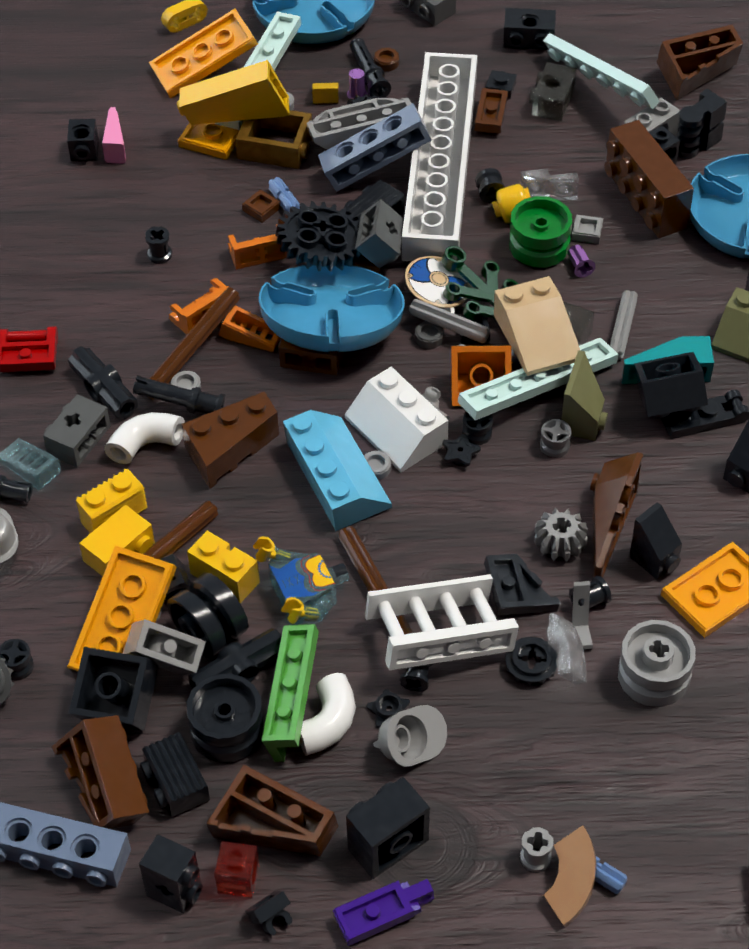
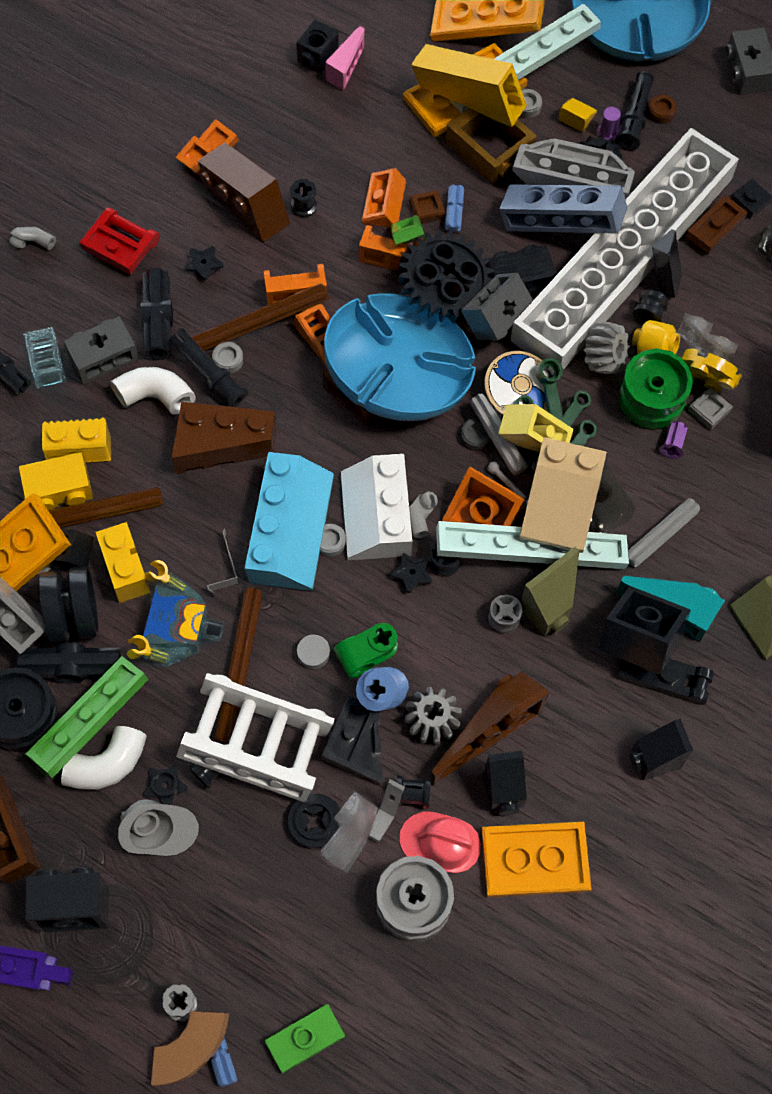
camera: 30 degrees right, 15 degrees up
none -> orange slope [176,119,239,175]
none -> black plate [185,246,224,280]
none -> reddish brown wedge [198,142,290,243]
none -> light grey piece [207,528,238,597]
none -> bright green plate [265,1004,345,1074]
none -> light grey tile [297,635,330,669]
none -> green piece [333,623,398,679]
none -> medium blue piece [356,667,409,711]
none -> orange slope [362,168,406,228]
none -> bright green plate [391,215,424,245]
none -> coral piece [399,811,481,873]
none -> light yellow slope [498,404,573,452]
none -> light grey gear [583,322,630,374]
none -> black slope [652,229,682,298]
none -> yellow plate [682,349,742,393]

